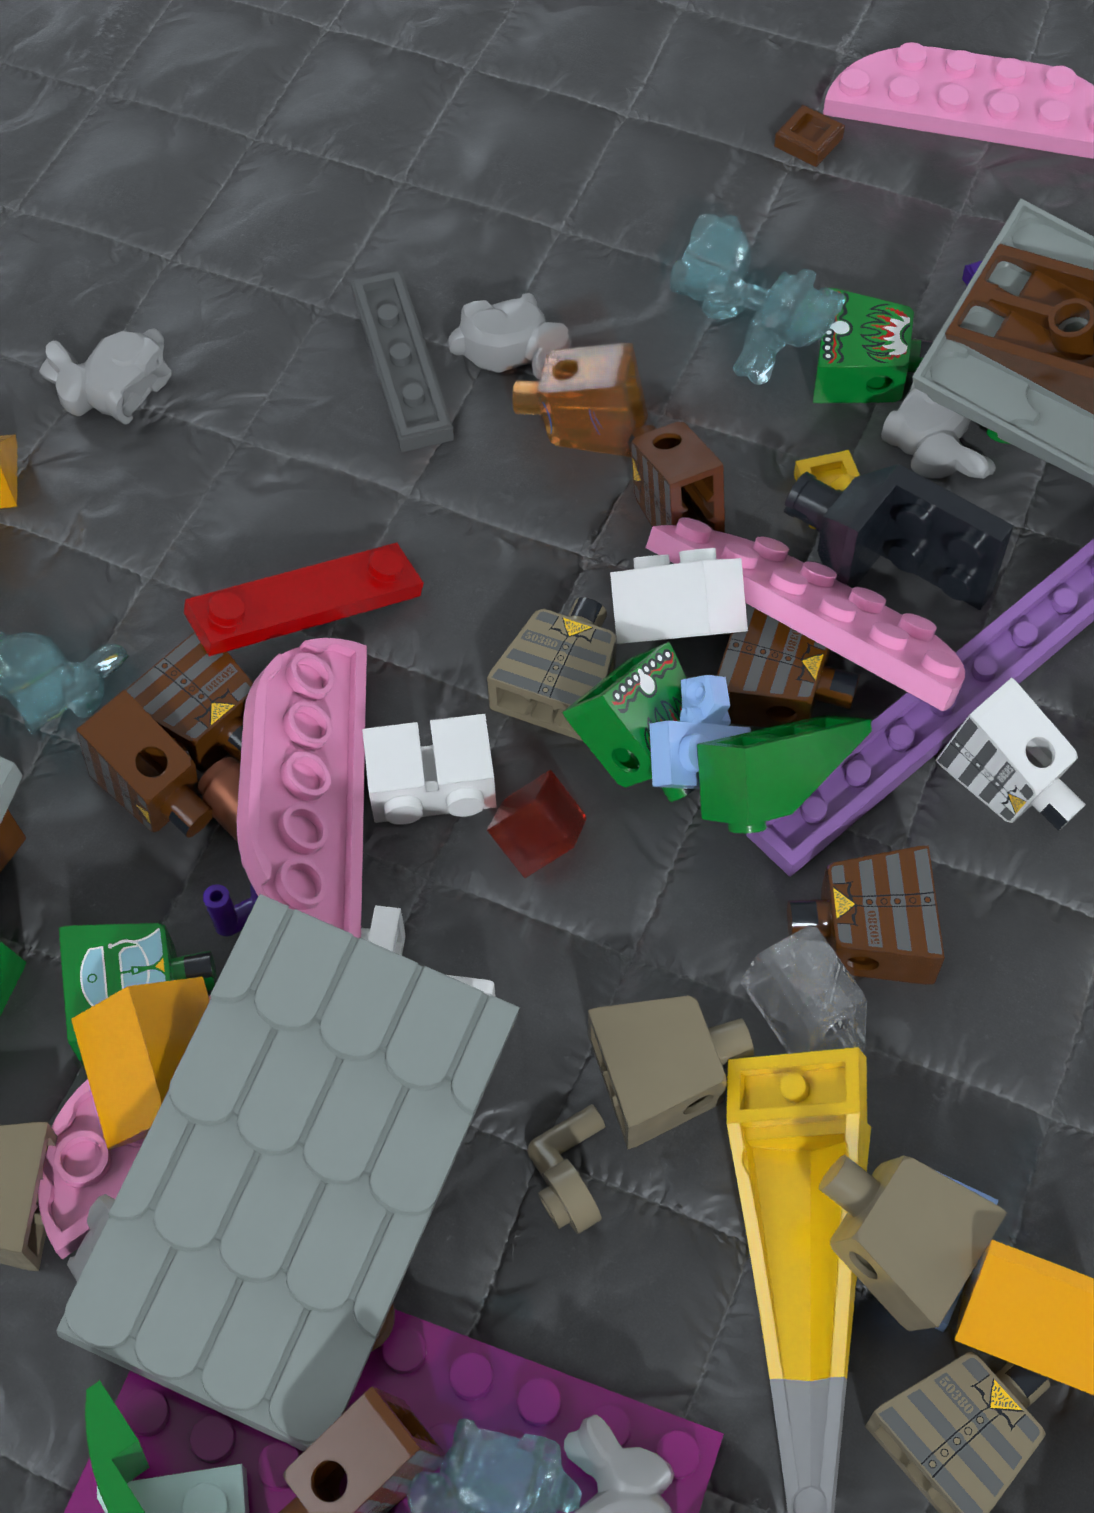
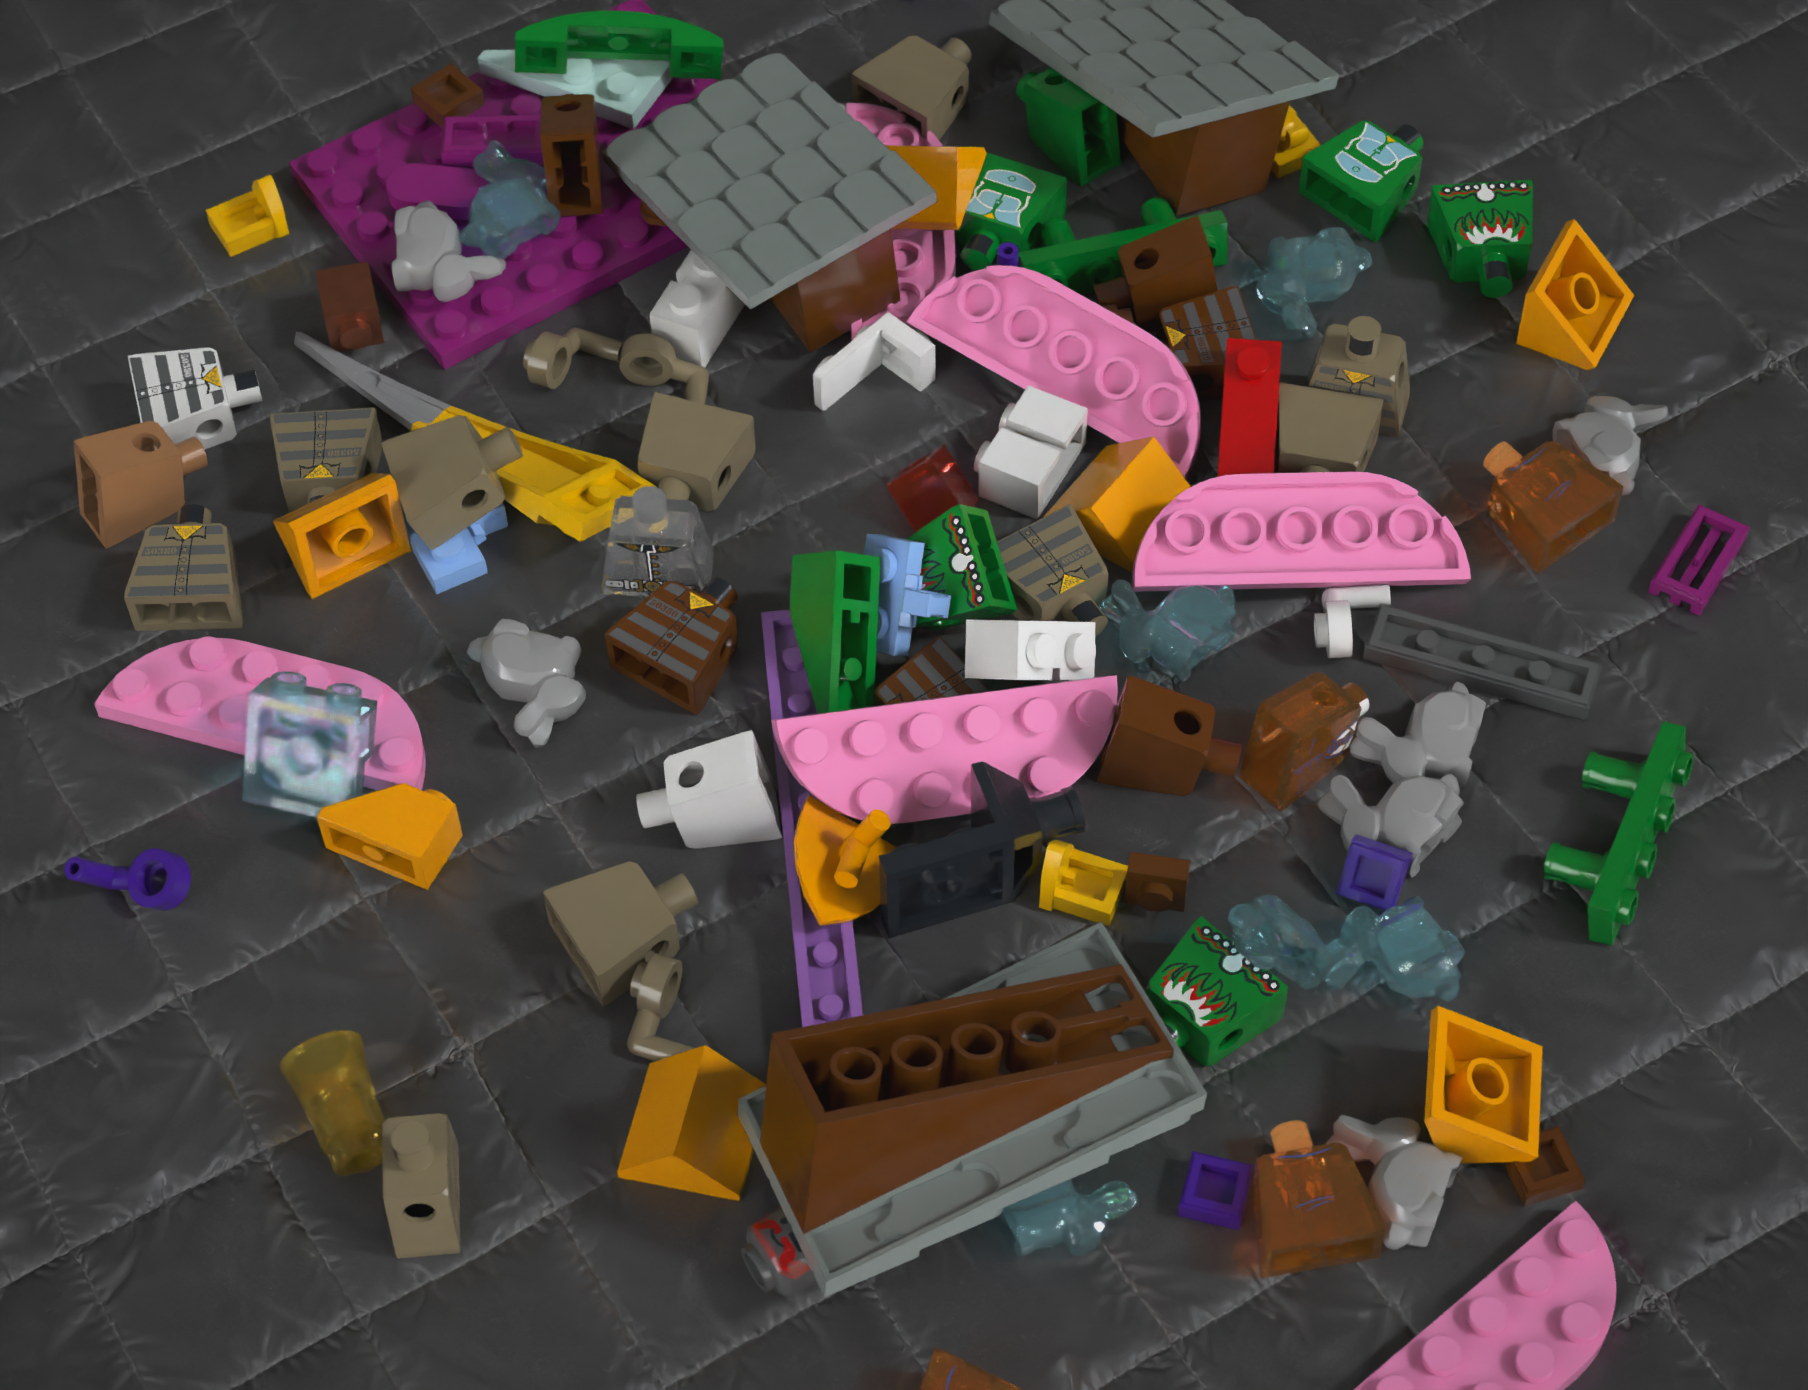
camera: 125 degrees right, 5 degrees down
none -> light grey animal [467,619,586,748]
none -> dark tan plate [523,328,624,389]
none -> white piece [649,250,745,367]
none -> light orange shield [793,795,896,926]
none -> green plate [1018,197,1228,295]
none -> light orange slope [1044,436,1191,573]
none -> clear light blue animal [1099,580,1237,682]
none -> reddish brown plate [1125,852,1190,912]
none -> bright pink plate [1131,472,1471,592]
none -> clear orange torso [1253,1121,1386,1279]
none -> dark tan torso [1275,382,1384,473]
none -> dark tan torso [1305,316,1410,437]
none -> white plate [1314,584,1391,658]
none -> light grey animal [1318,774,1464,878]
none -> light grey animal [1326,1115,1462,1250]
none -> dark purple tile [1335,834,1413,913]
none -> light orange slope [1424,1006,1543,1163]
none -> clear orange torso [1483,441,1623,574]
none -> green plate [1544,721,1694,946]
none -> magenta tile [1648,504,1750,616]

